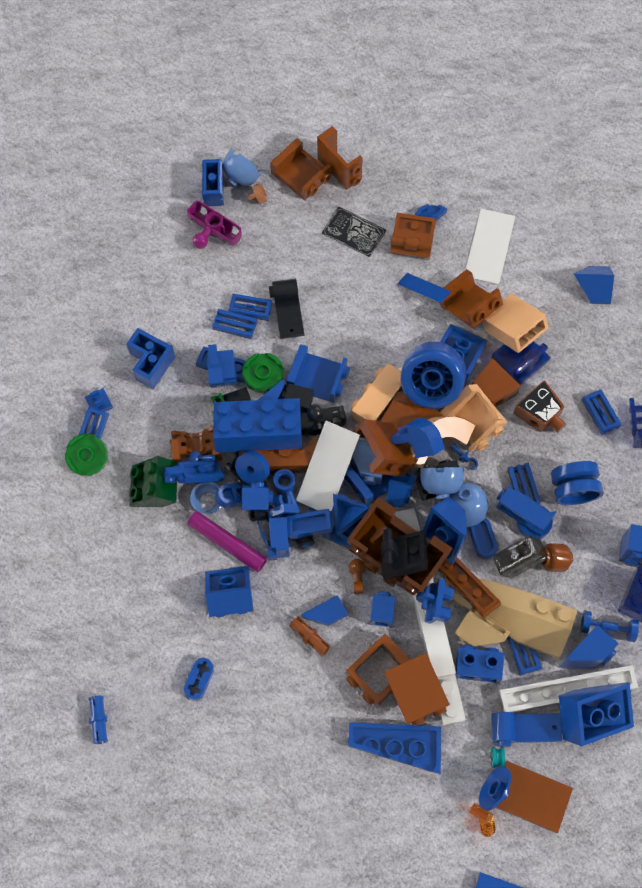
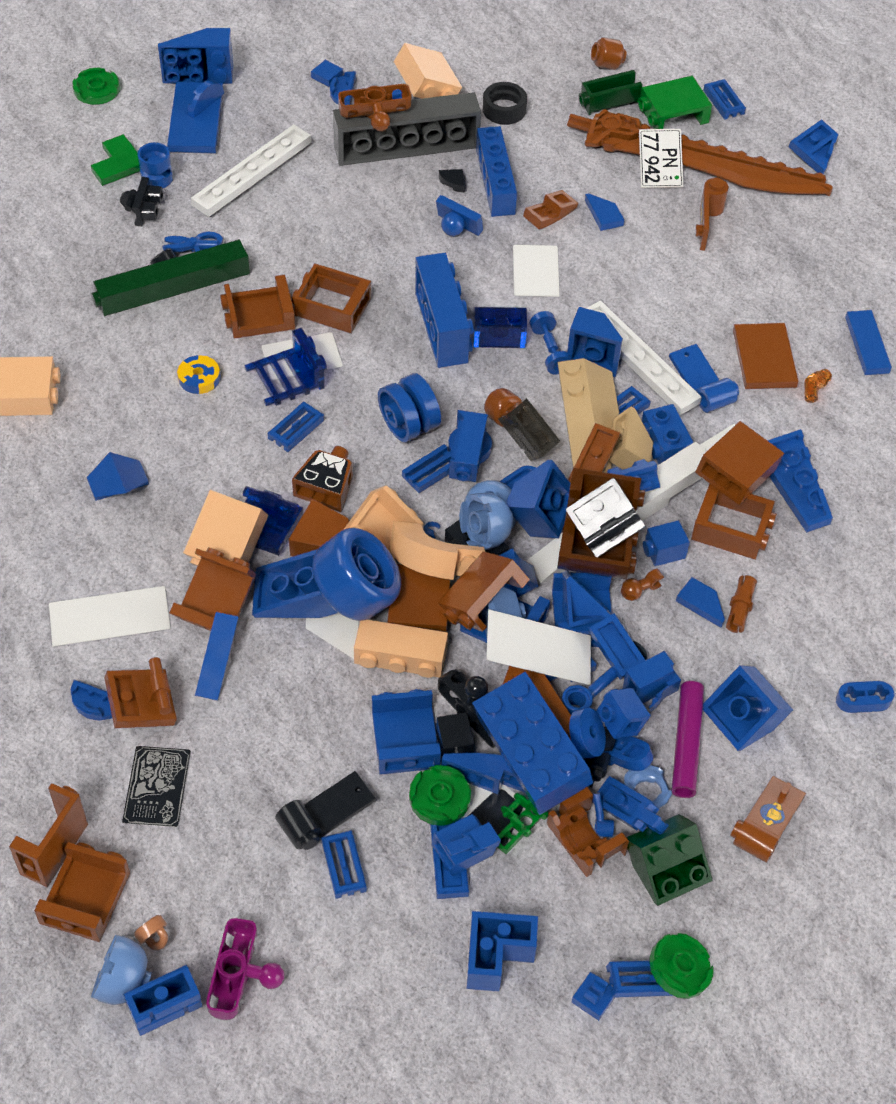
camera: 120 degrees left, 15 degrees down
blue tile [212,309,257,339] -> none
blue tile [268,495,300,518] -> none
blue brick [390,418,445,458] -> none
blue dish [479,766,511,811] -> none
teal bush [491,747,505,768] -> none
blue slope [558,682,634,747] -> none
none -> door [730,776,806,863]

